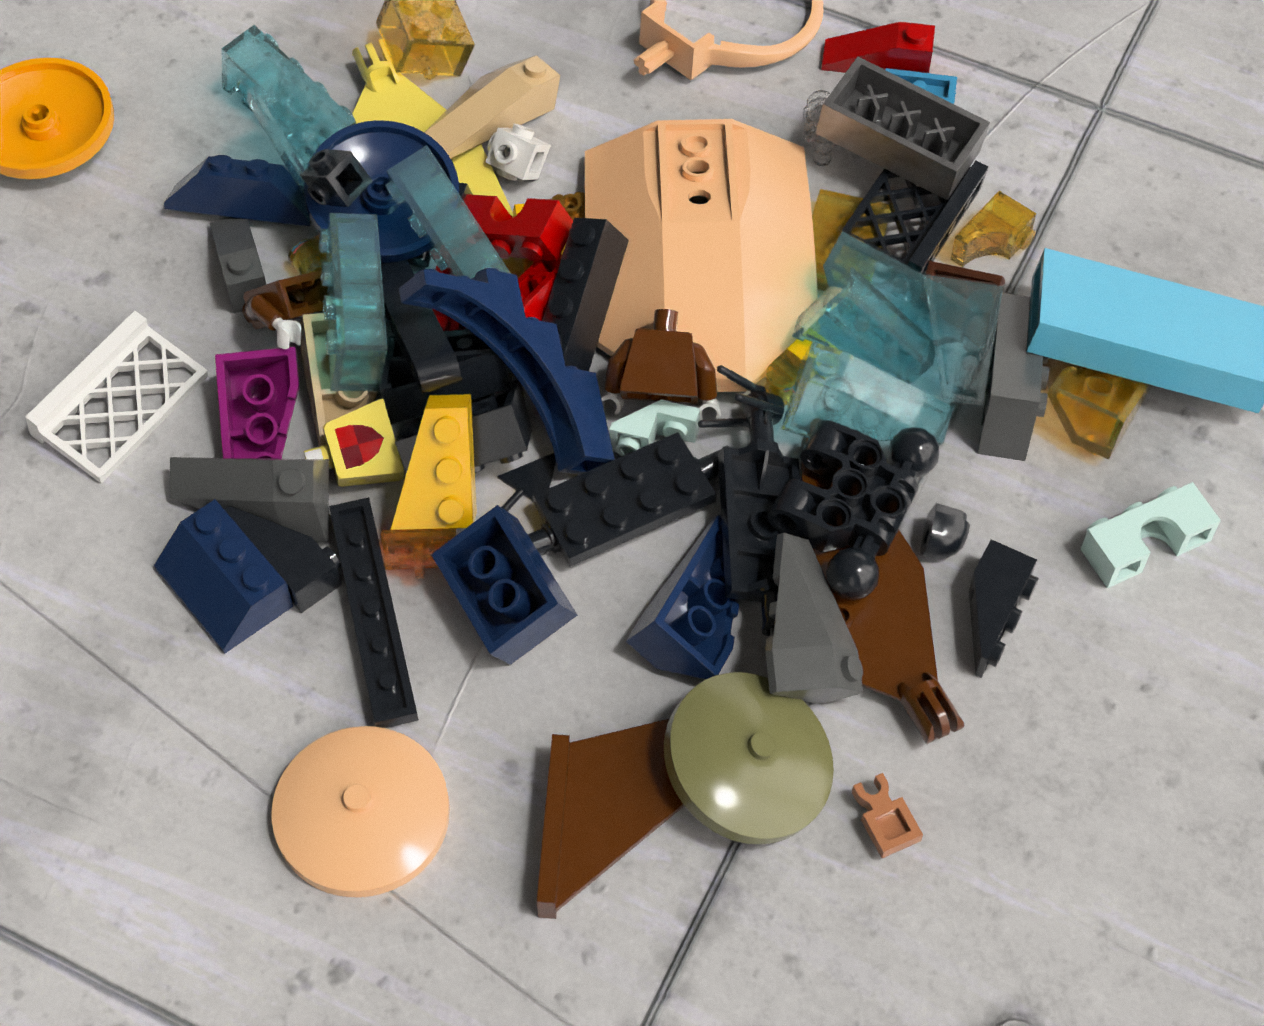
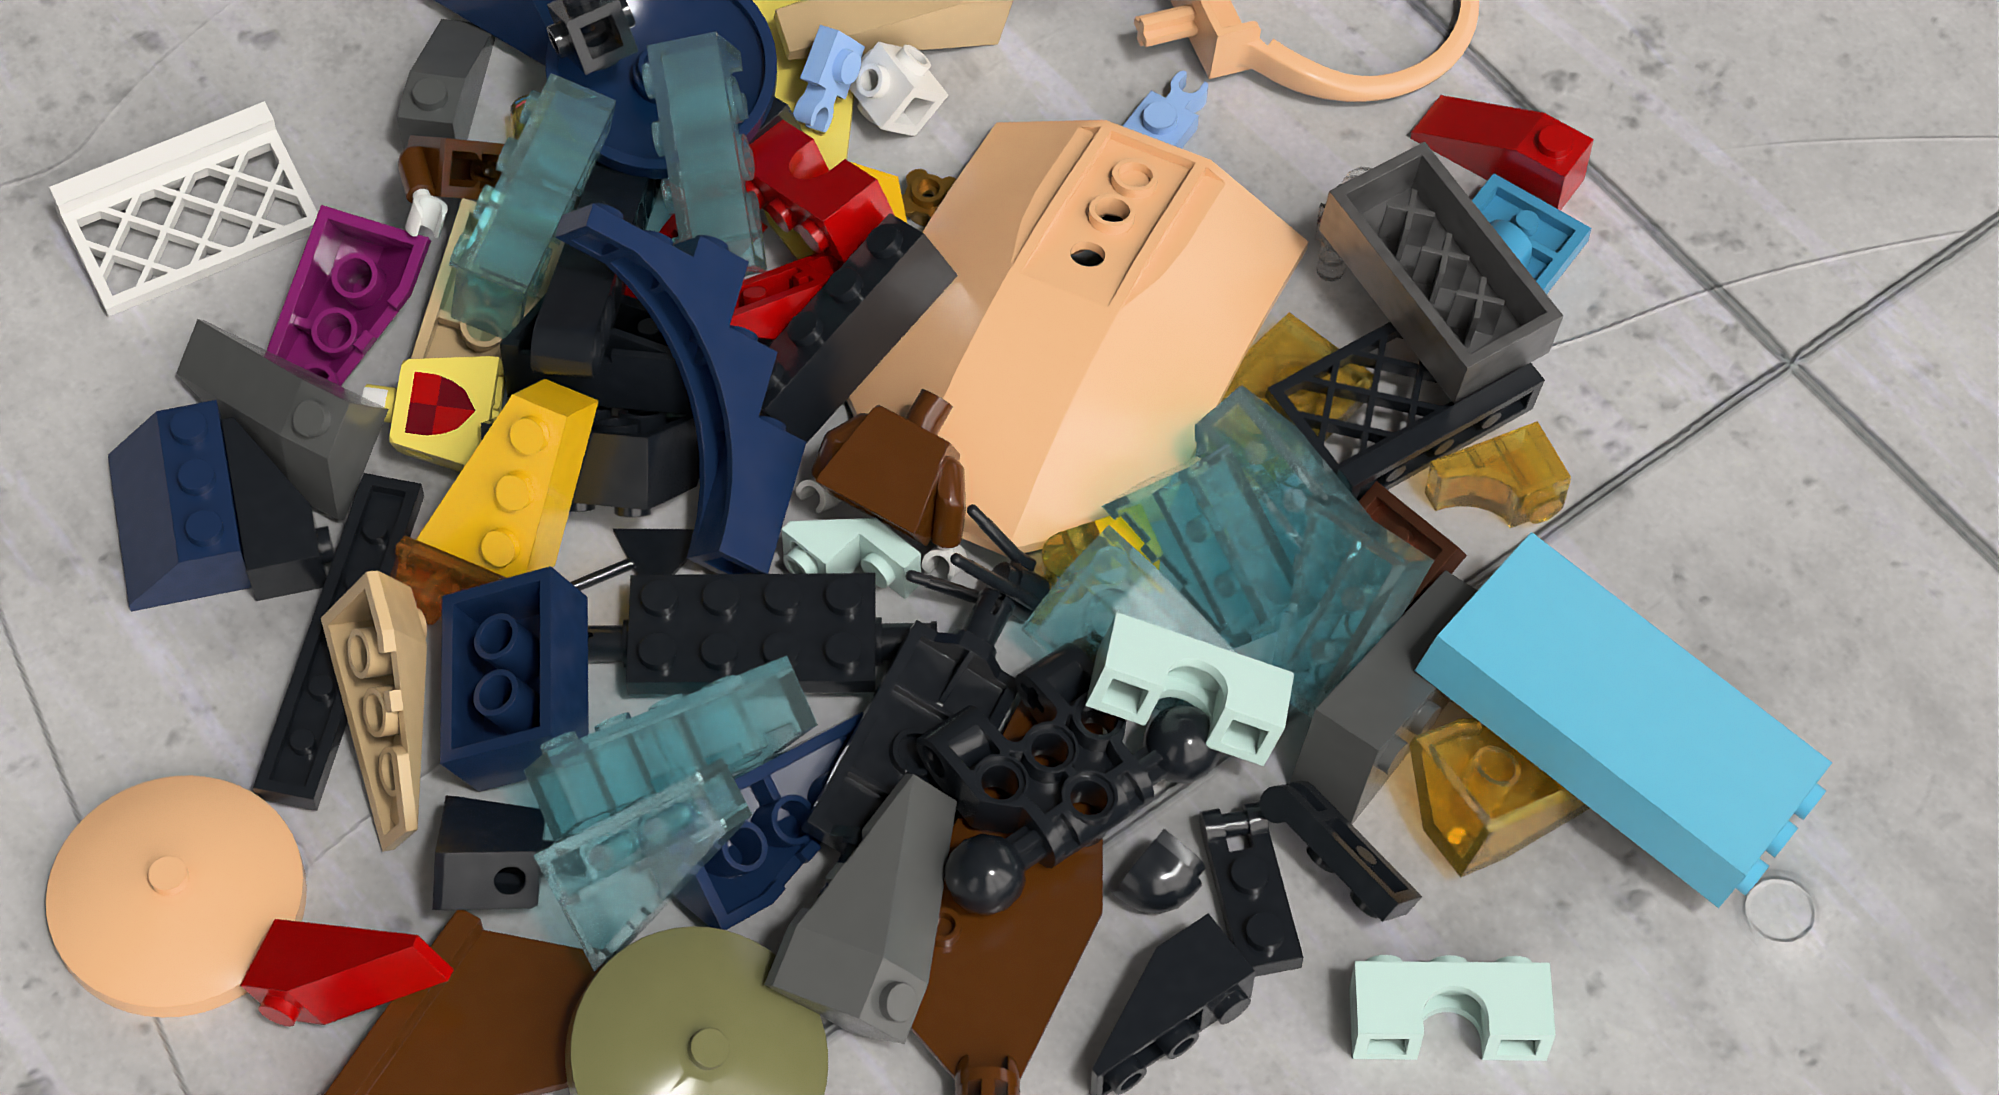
camera: 25 degrees right, 0 degrees up
none -> red slope [240,919,454,1027]
none -> tan wedge [321,571,427,852]
none -> black torso [432,795,582,910]
none -> clear light blue wedge [524,656,818,841]
none -> clear light blue wedge [534,757,753,971]
none -> light blue plate [793,25,865,133]
none -> light aqua arch [1085,612,1294,766]
none -> light blue plate [1123,70,1208,149]
none -> black plate [1199,800,1304,977]
none -> black plate [1259,780,1422,922]

